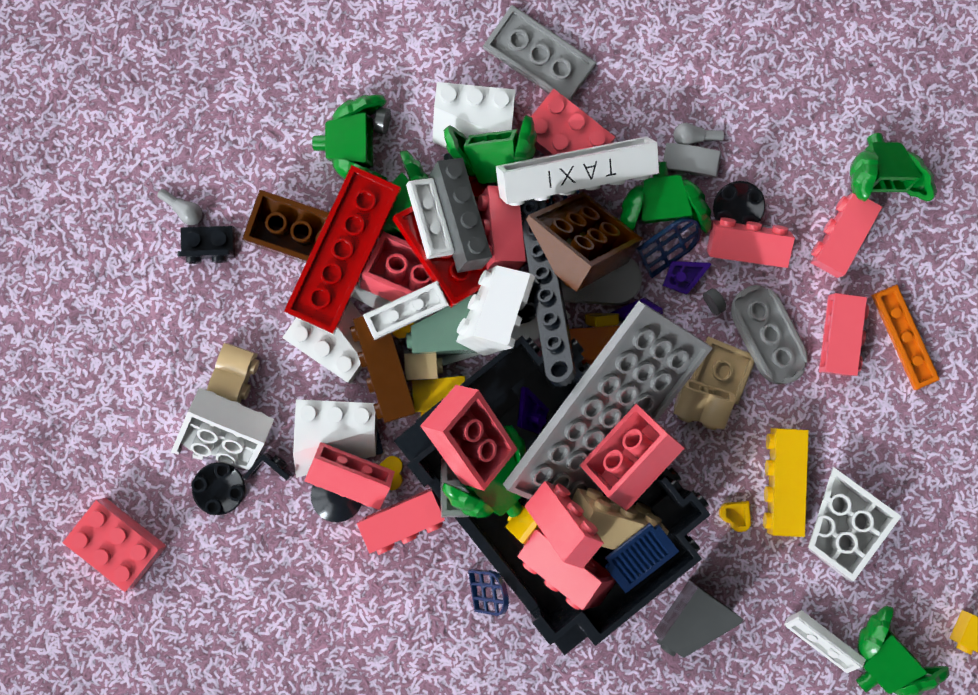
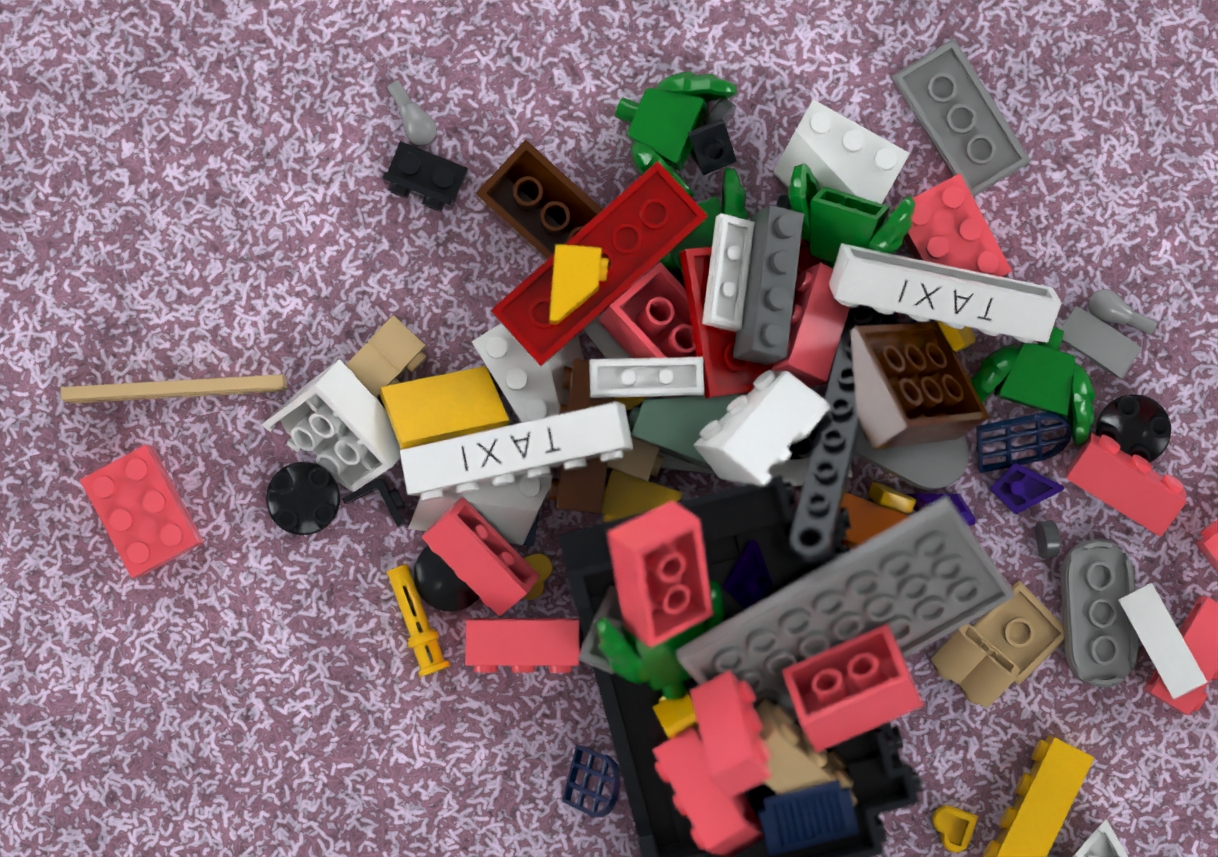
camera: 25 degrees right, 0 degrees up
none -> tan tile [61,374,288,404]
none -> yellow tile [380,366,509,450]
none -> yellow pin [386,564,451,677]
none -> white brick [400,402,633,501]
none -> yellow slope [550,244,608,325]
none -> black bracket [688,119,737,176]
none -> yellow tile [937,320,976,351]
none -> white tile [1119,583,1207,700]

